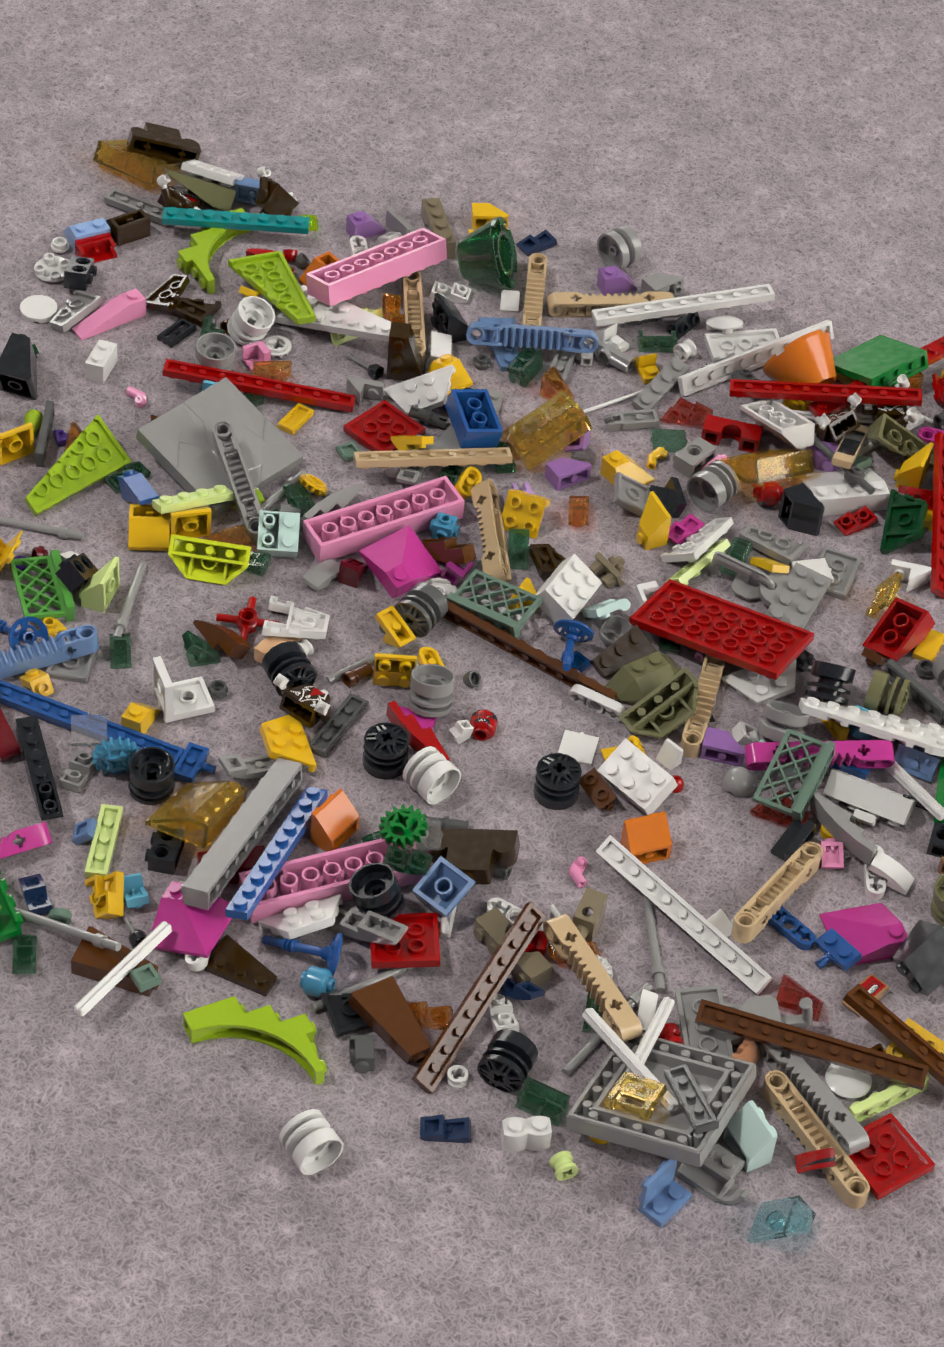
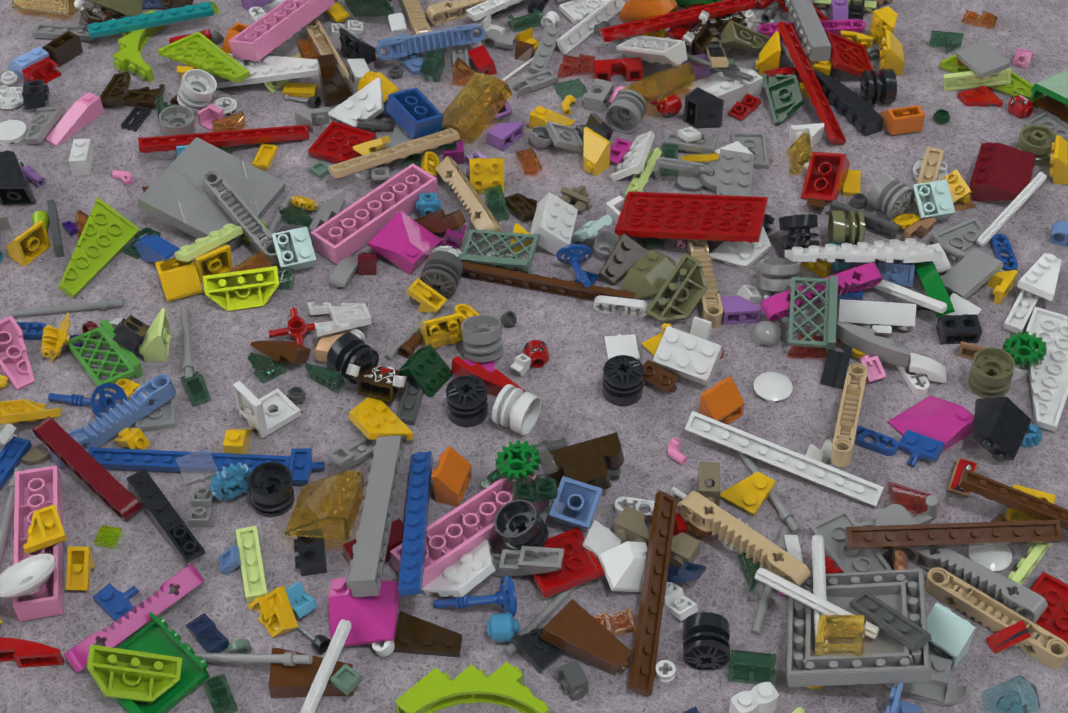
camera: 15 degrees left, 0 degrees up
none -> medium lavender pin [23,166,46,187]
none -> yellow tile [282,82,318,98]
none -> clear green slope [305,363,345,394]
none -> yellow slope [323,1,350,23]
none -> dark green bracket [398,344,454,397]
none -> magenta panel [443,141,465,164]
none -> red hinge [468,45,497,77]
none -> reddish brown slope [515,41,534,62]
none -> light grey hair [530,126,553,149]
none -> white piece [582,519,622,558]
none -> white slope [598,541,648,592]
none -> white tile [678,126,701,143]
none -> yellow wing [720,471,776,516]
none -> white dish [753,372,793,403]

